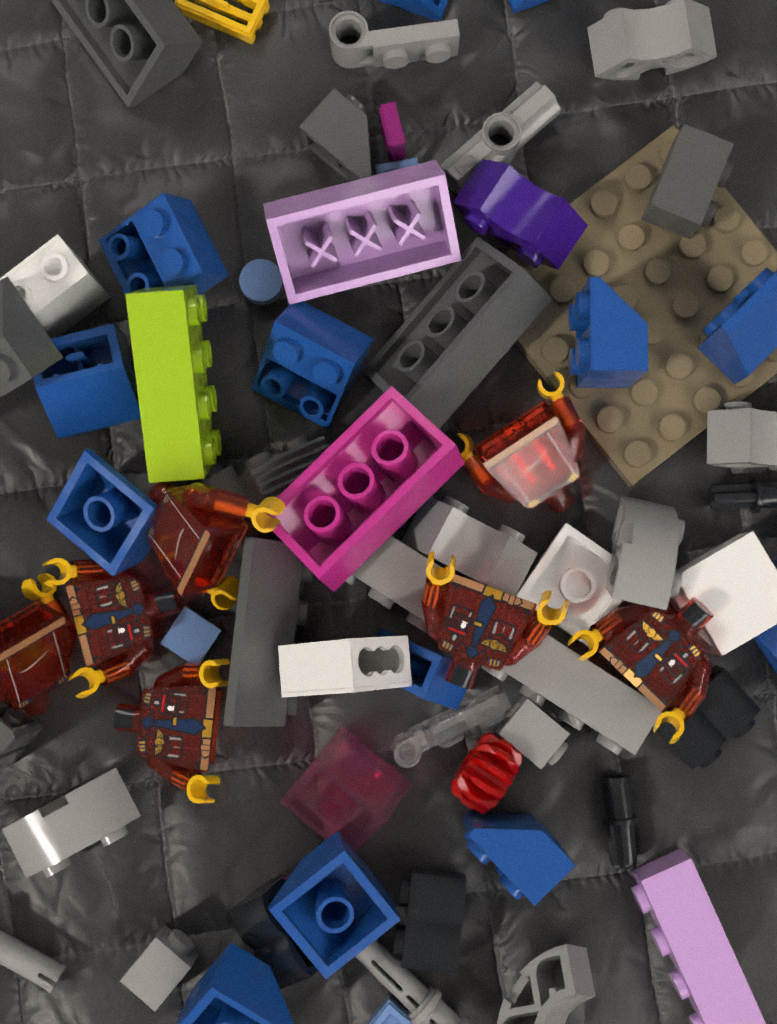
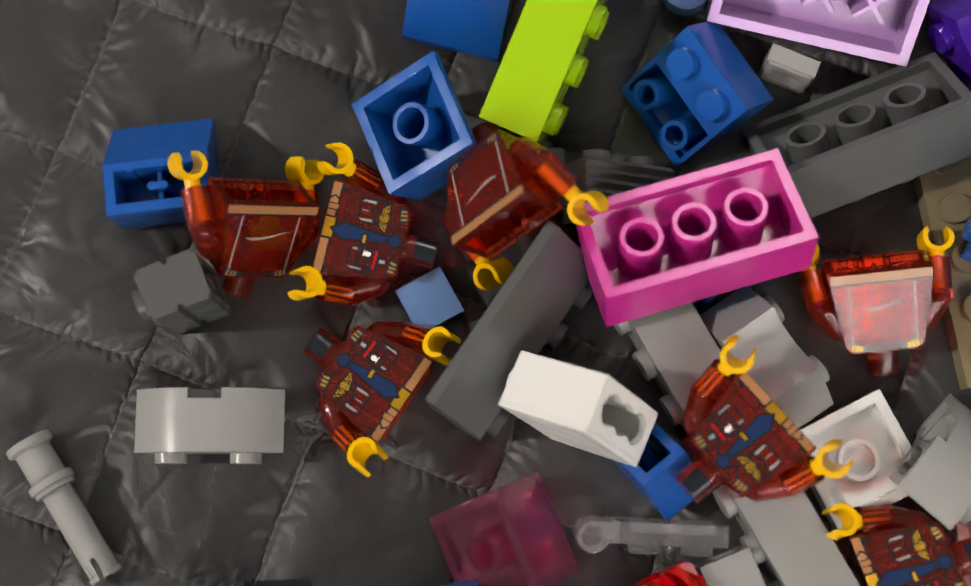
camera: 25 degrees right, 5 degrees down
none -> light grey tile [757,43,821,94]

